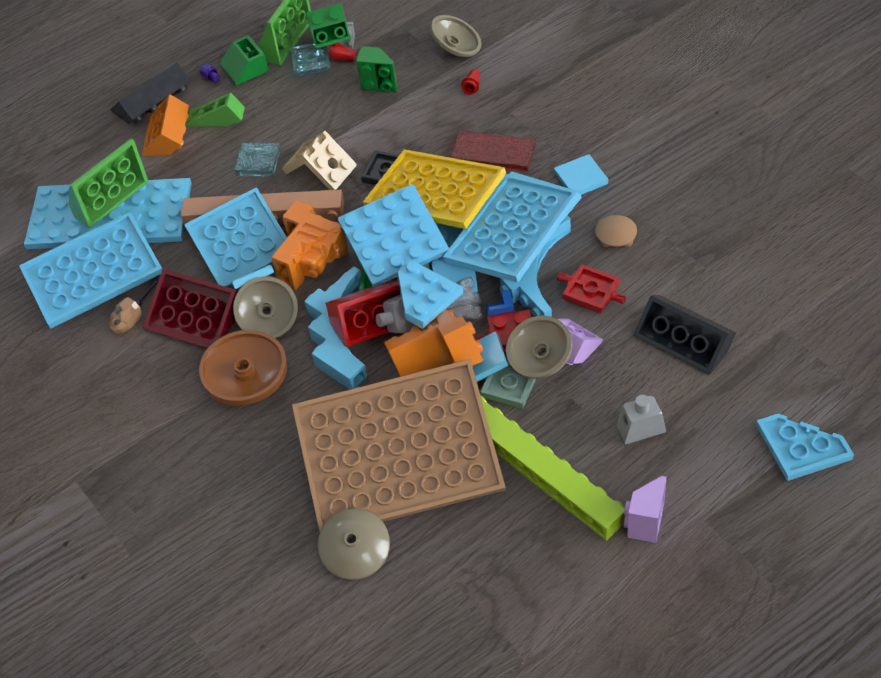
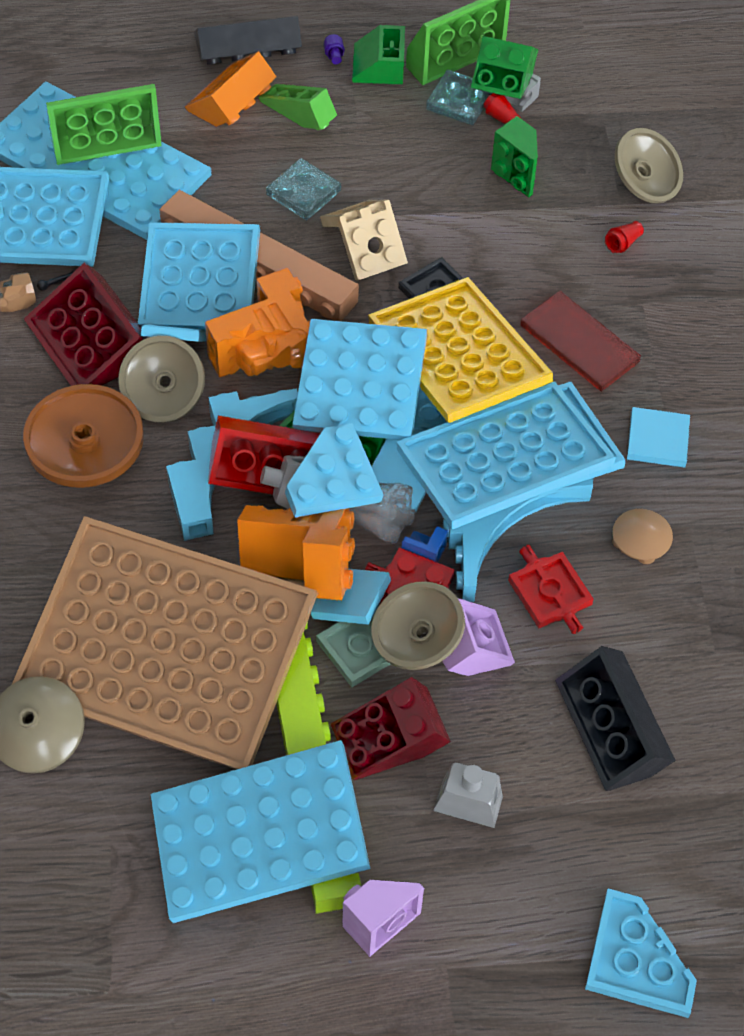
camera: 25 degrees right, 5 degrees up
none -> medium azure plate [151,740,371,923]
none -> dark red slope [331,677,451,780]

